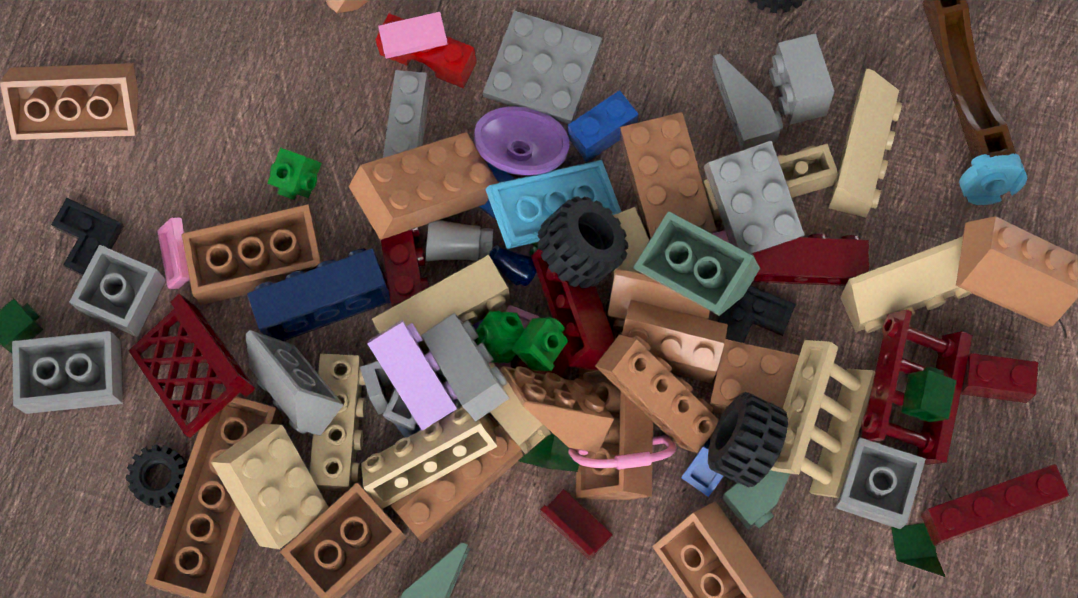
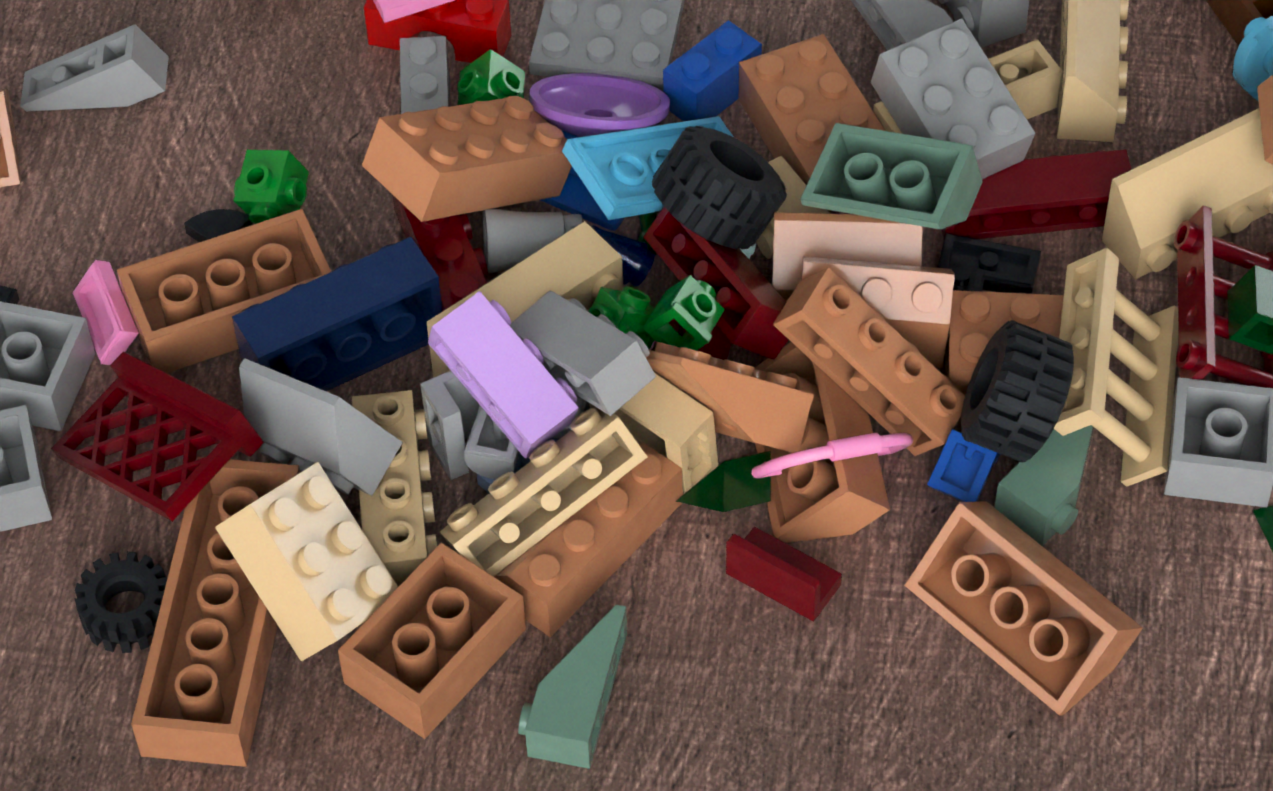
camera: 15 degrees left, 20 degrees down
none -> light grey slope [20,24,169,112]
none -> black tile [184,209,253,242]
none -> green brick [457,49,525,105]

